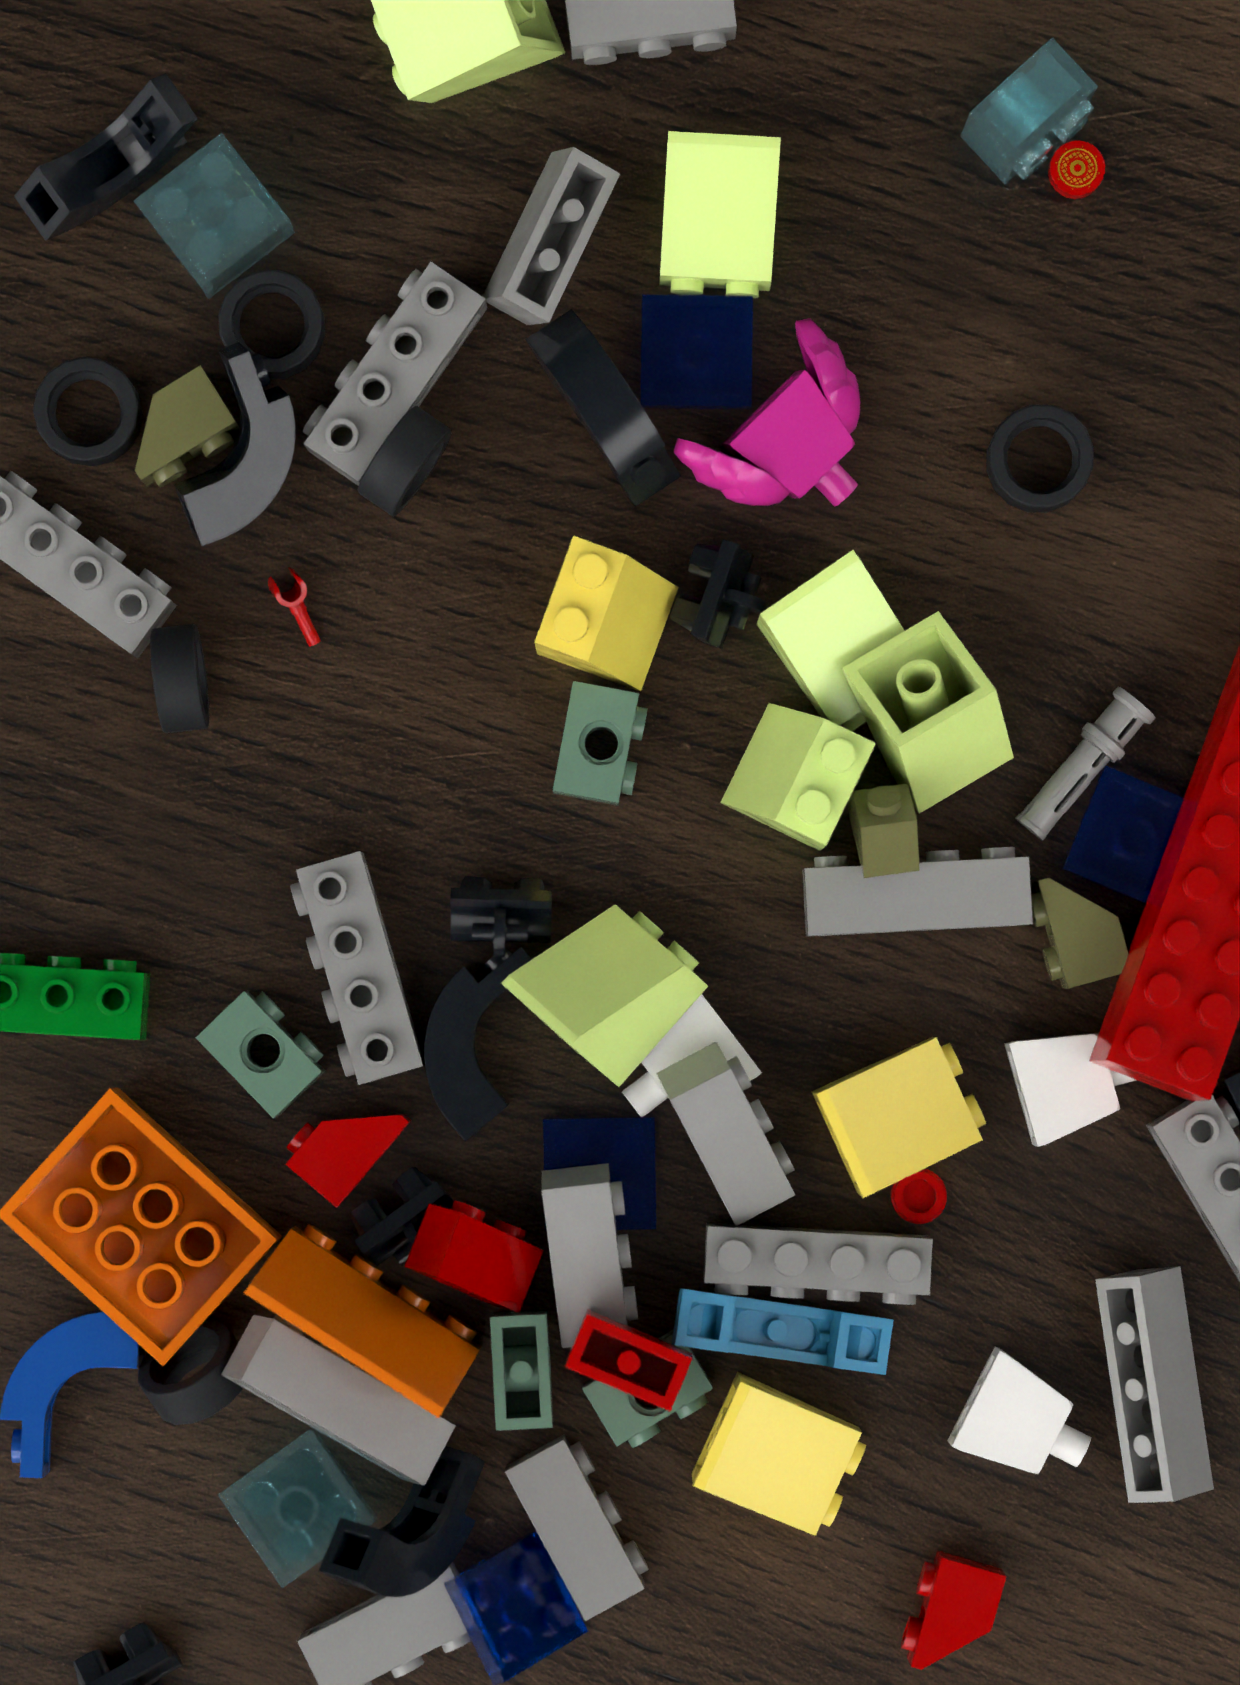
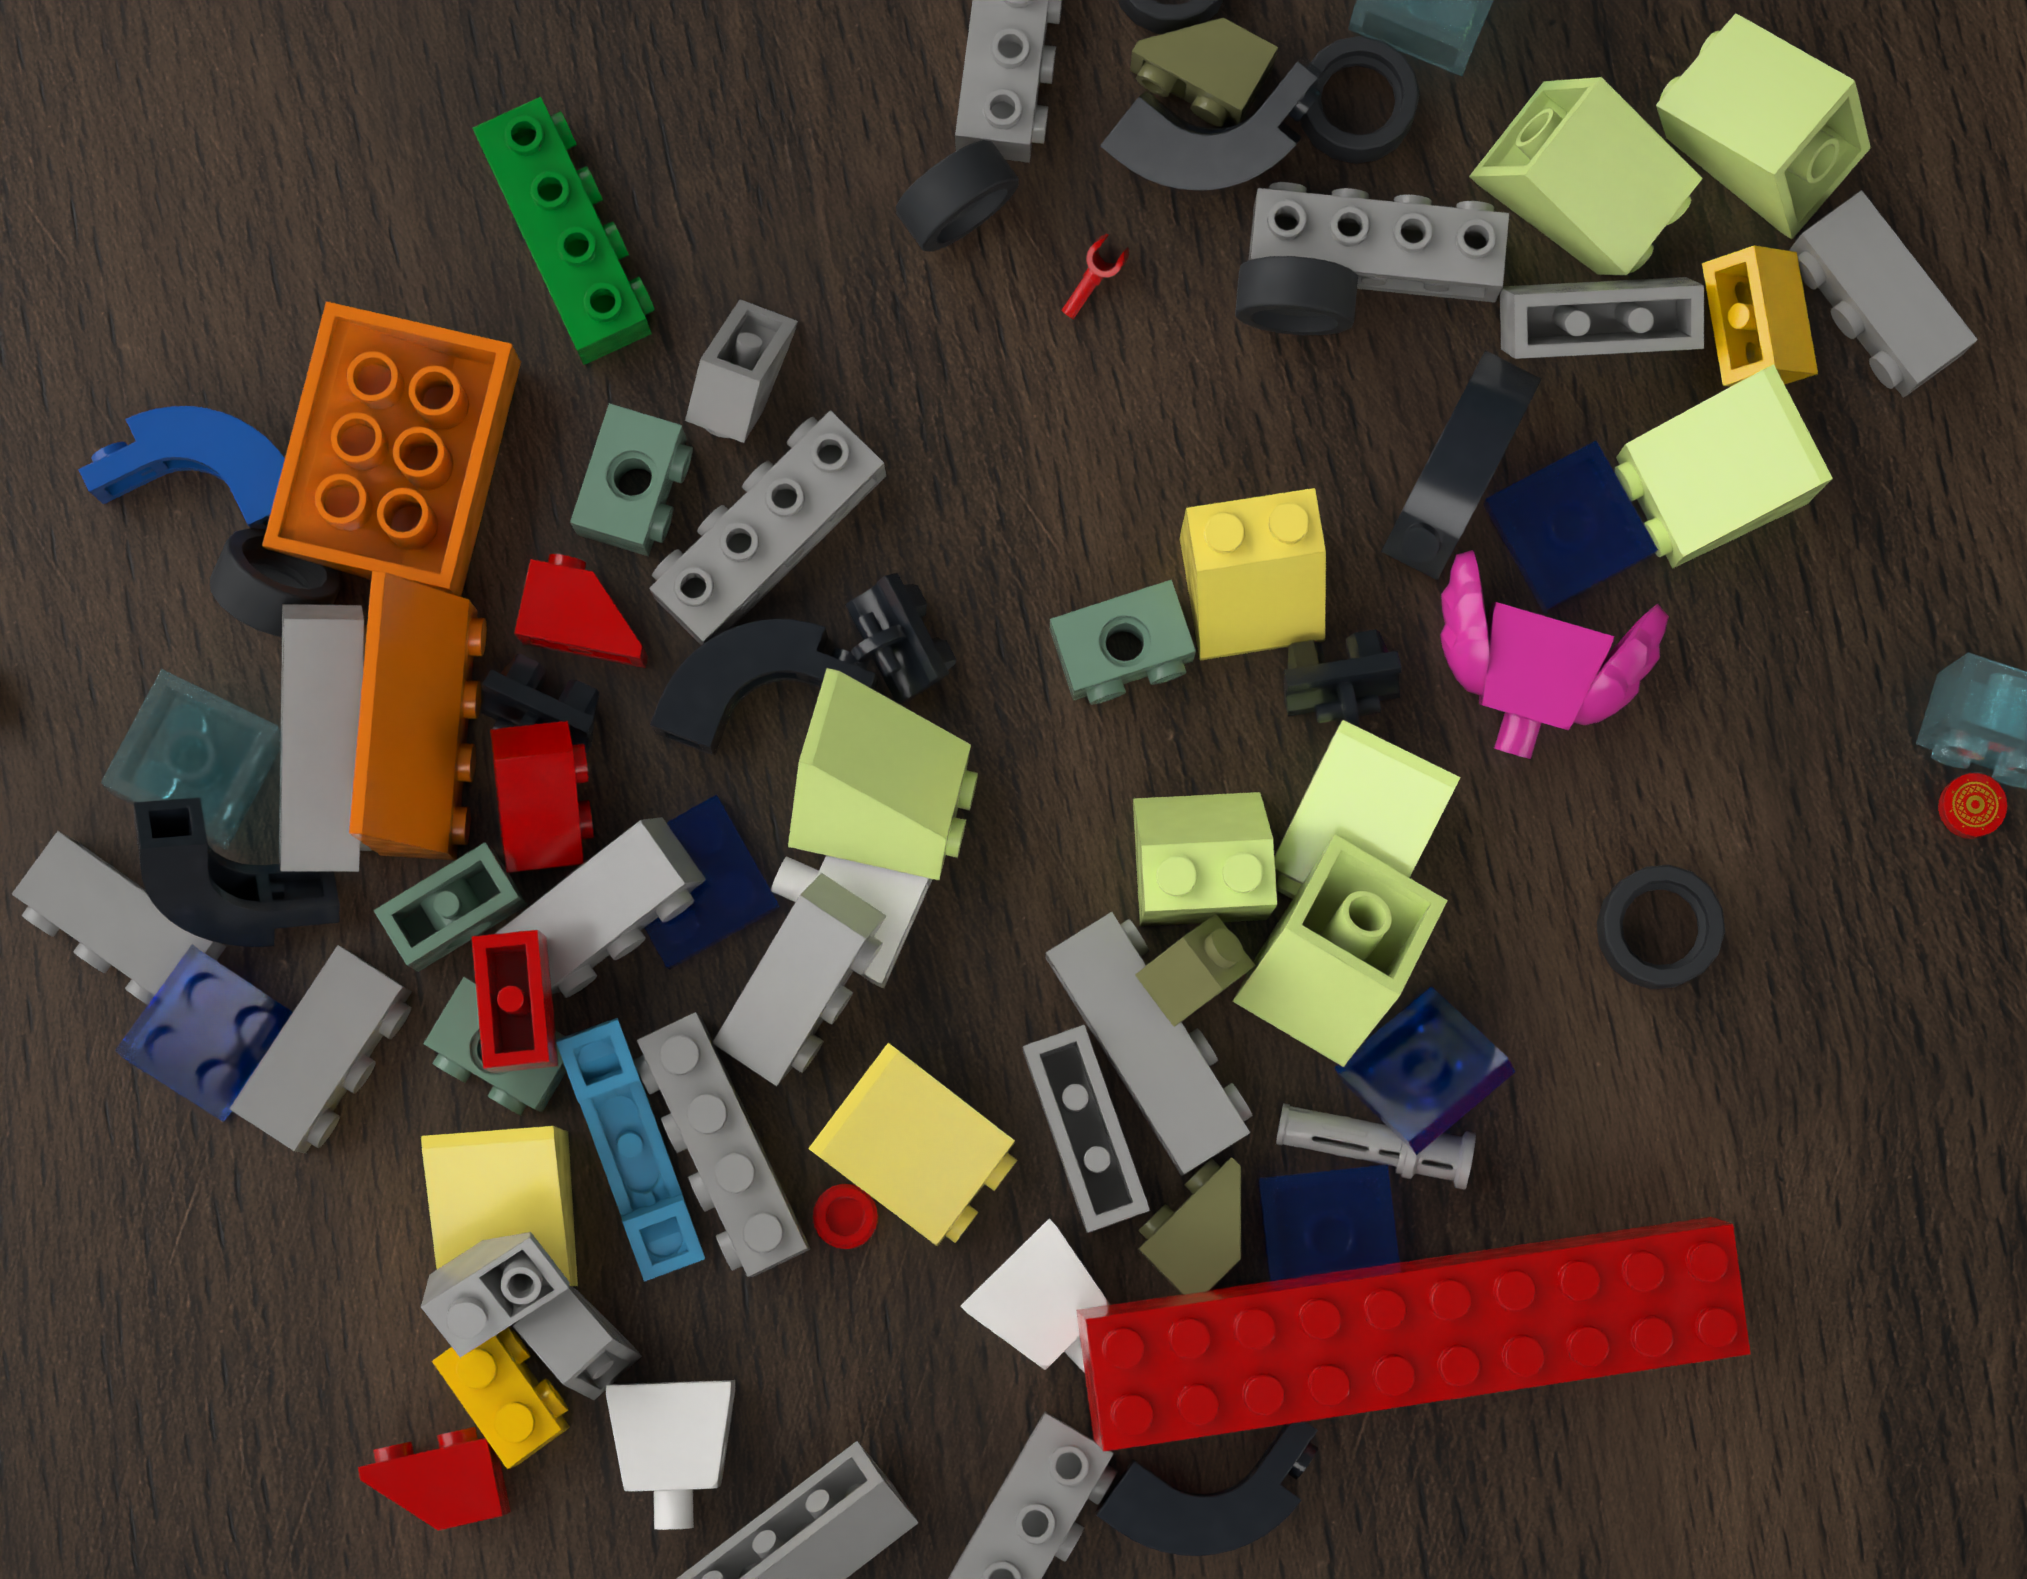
camera: 60 degrees right, 5 degrees down
none -> light grey slope [421,1232,570,1357]
none -> yellow brick [432,1326,570,1469]
none -> light grey slope [513,1285,642,1400]
none -> light grey slope [685,300,798,443]
none -> light grey brick [1023,1025,1150,1233]
none -> clear blue plate [1334,986,1516,1155]
none -> yellowish green slope [1469,77,1702,275]
none -> yellow brick [1702,245,1818,387]

